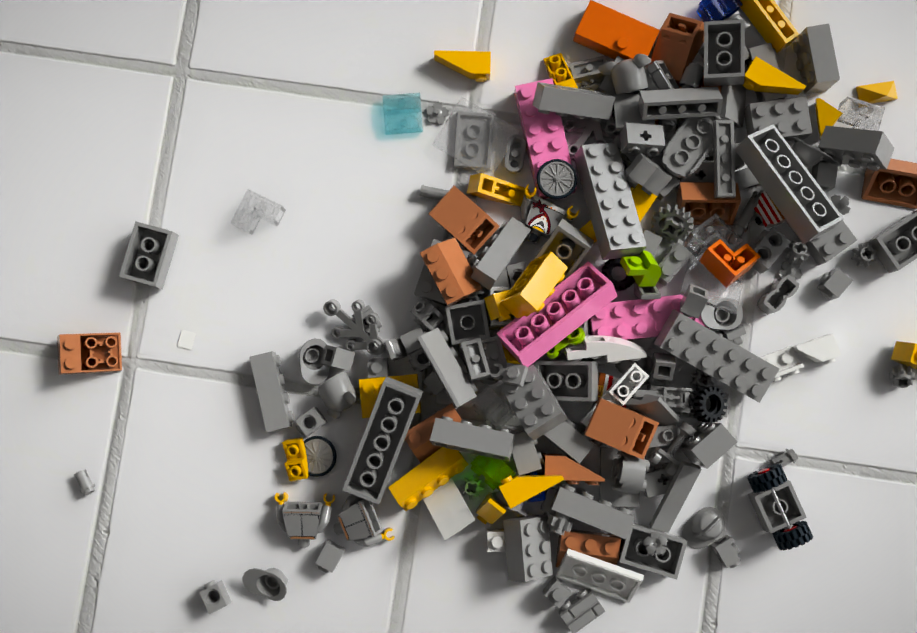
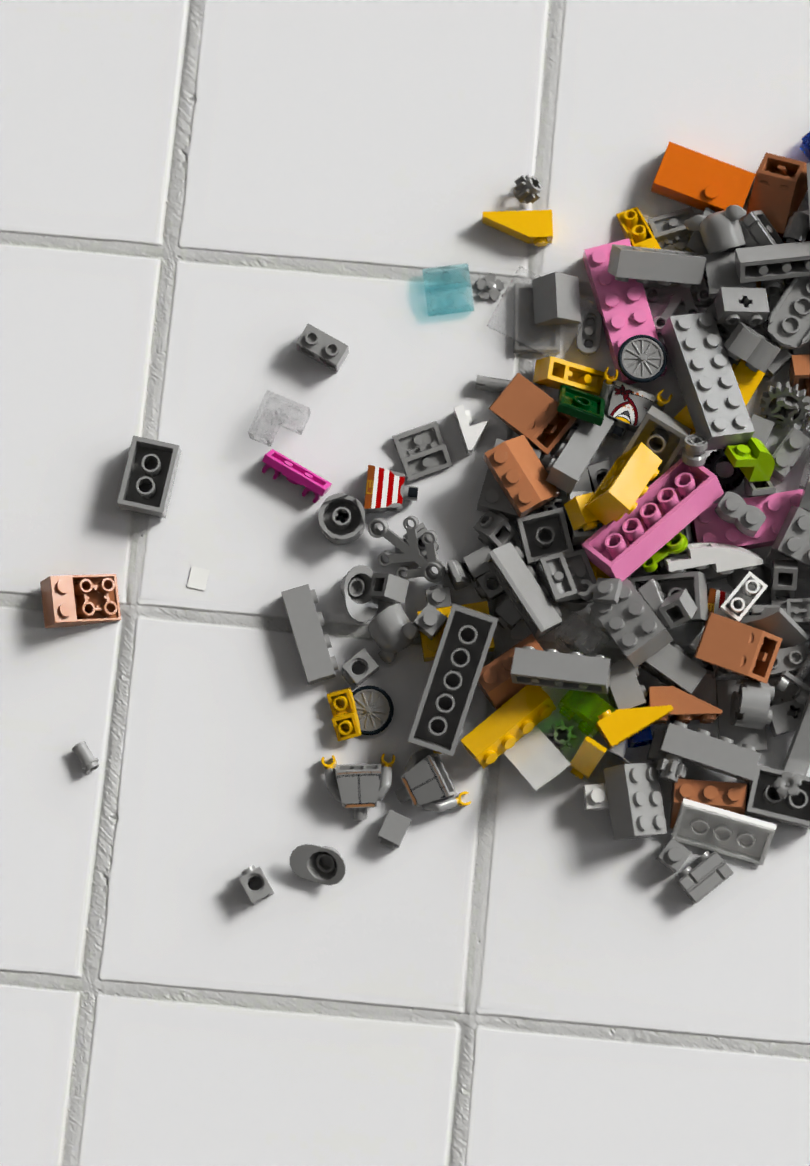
camera: 10 degrees left, 5 degrees down
none -> dark pink plate [262,449,332,503]
none -> light grey brick [296,324,349,372]
none -> light grey brick [318,493,366,544]
none -> torso [364,465,418,513]
none -> light grey slope [392,421,453,481]
none -> light grey brick [413,603,447,640]
none -> white slope [453,404,488,456]
none -> light grey gear [513,175,542,204]
none -> light grey slope [532,272,581,326]
none -> dark green tile [556,385,605,426]
none -> light grey slope [638,579,673,630]
none -> light grey brick [659,588,697,629]
none -> light grey wheel [682,434,708,467]
none -> light grey brick [715,491,766,537]

